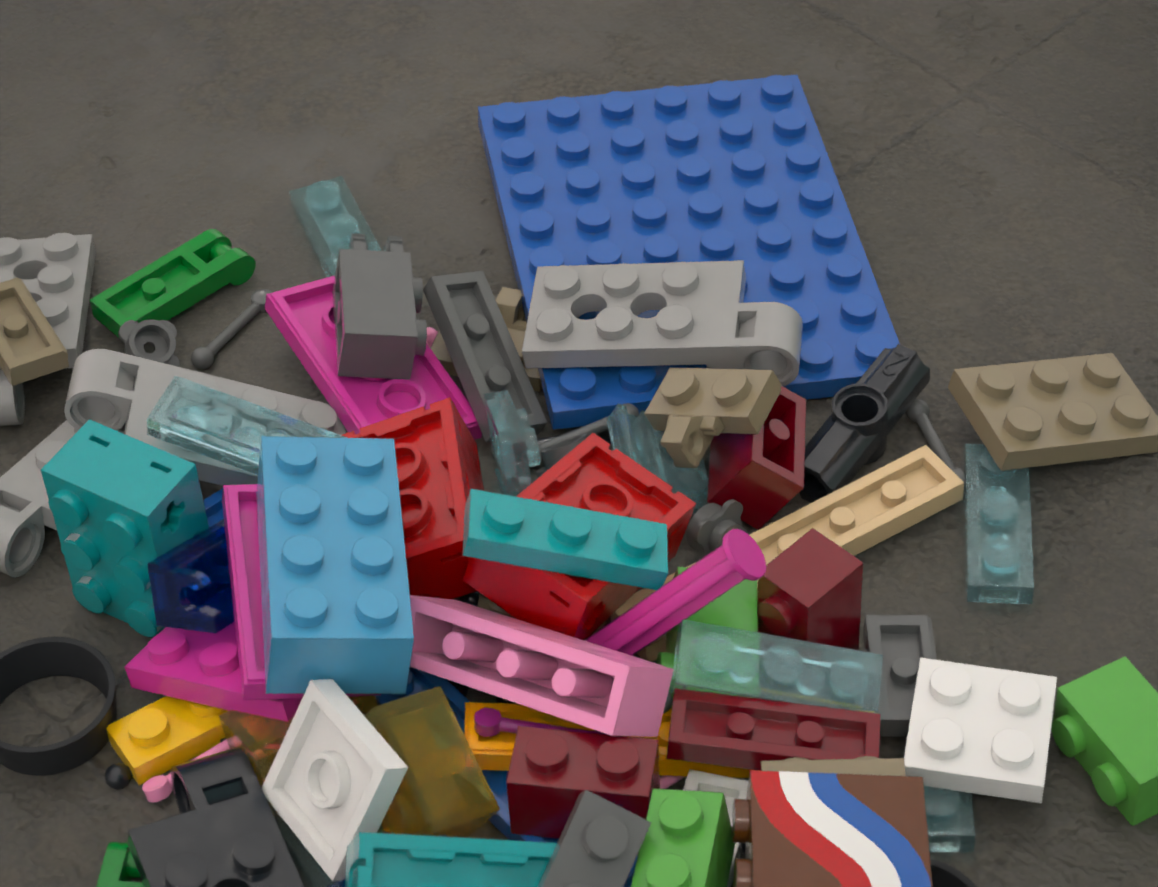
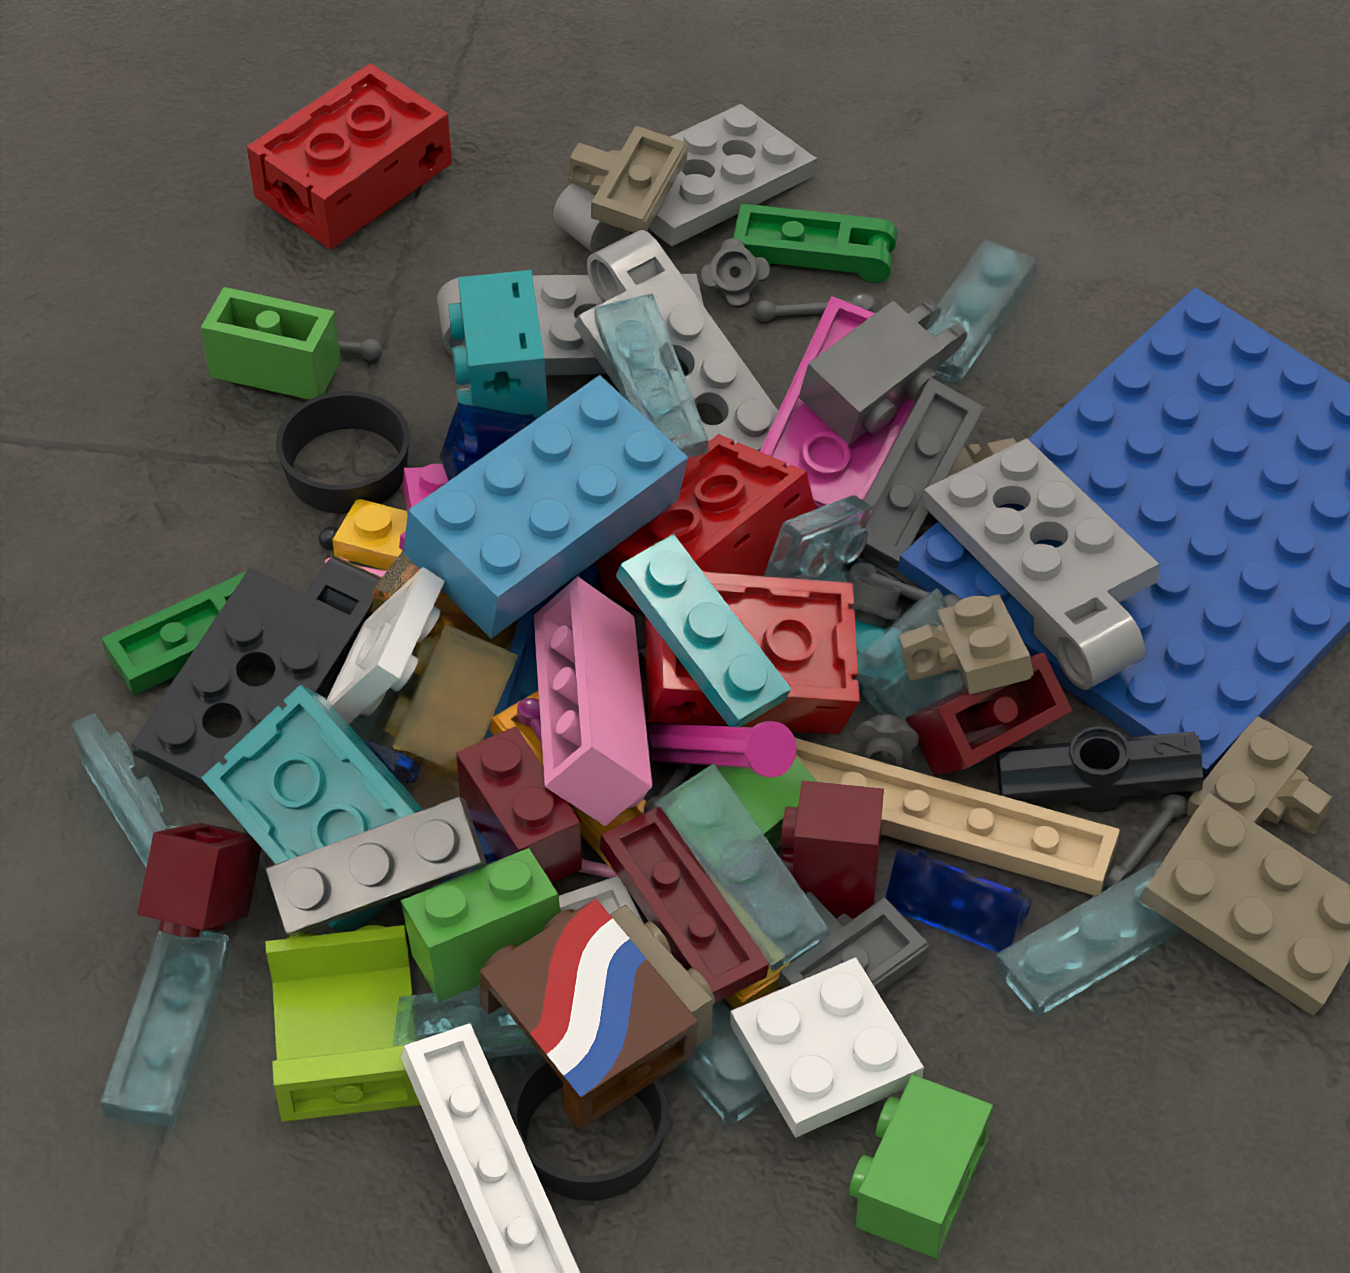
camera: 50 degrees right, 5 degrees up
none -> clear blue hinge [885,848,1032,956]
none -> dark tan hinge [1186,717,1332,837]

